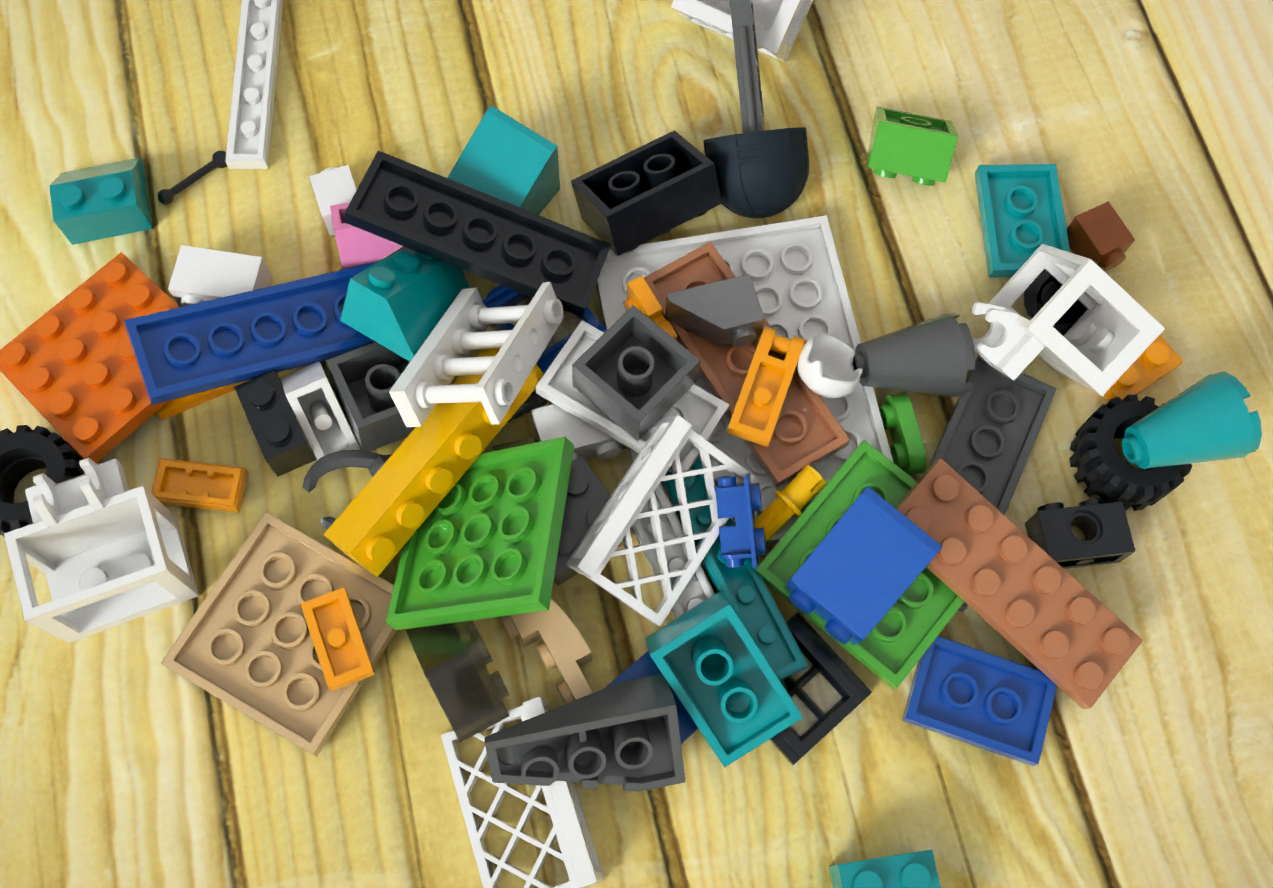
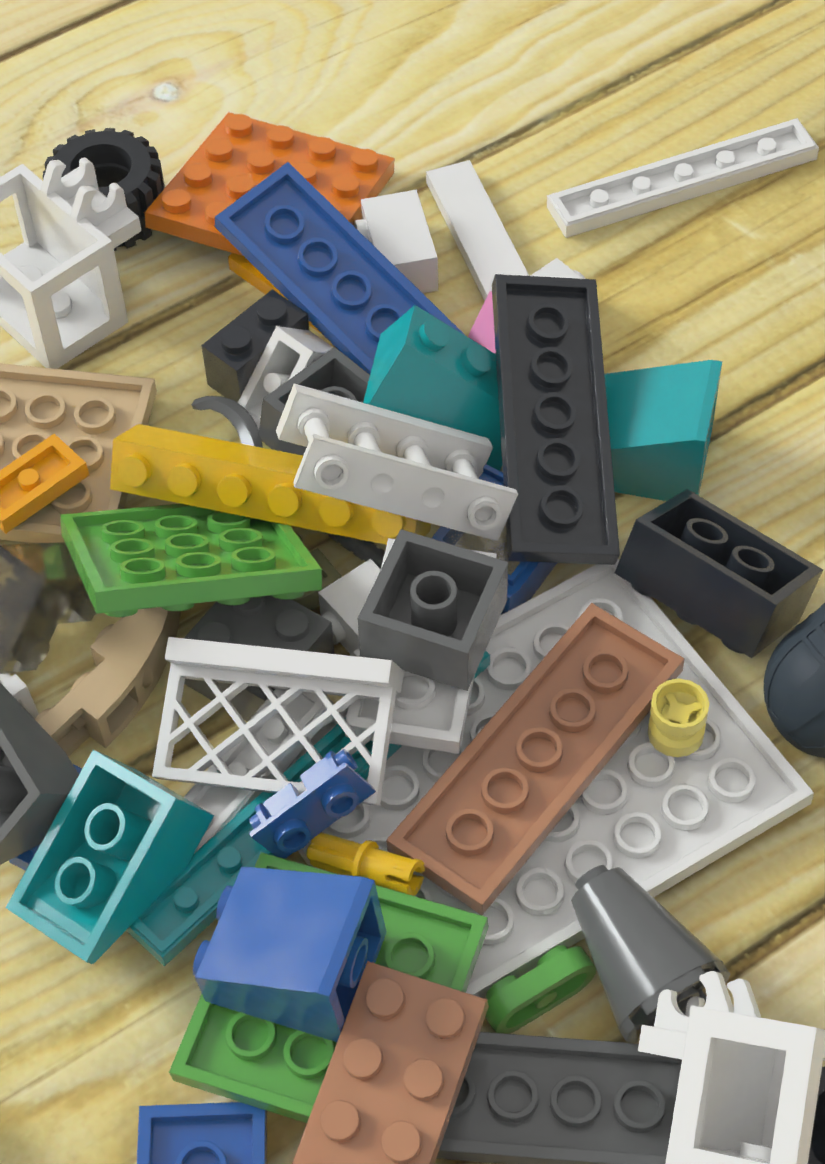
camera: 75 degrees right, 15 degrees down
teal slope [49,157,153,245] -> none
light orange plate [151,458,249,513] -> none
black hinge [157,151,227,205] -> none
light orange plate [624,276,677,339] -> none
flat silver slope [665,274,765,347] -> none
light orange plate [727,326,806,447] -> none
black piece [769,612,872,766] -> none
white hair [797,333,863,398] -> none
none -> white tile [426,160,529,301]
none -> light yellow wheel [647,678,710,757]

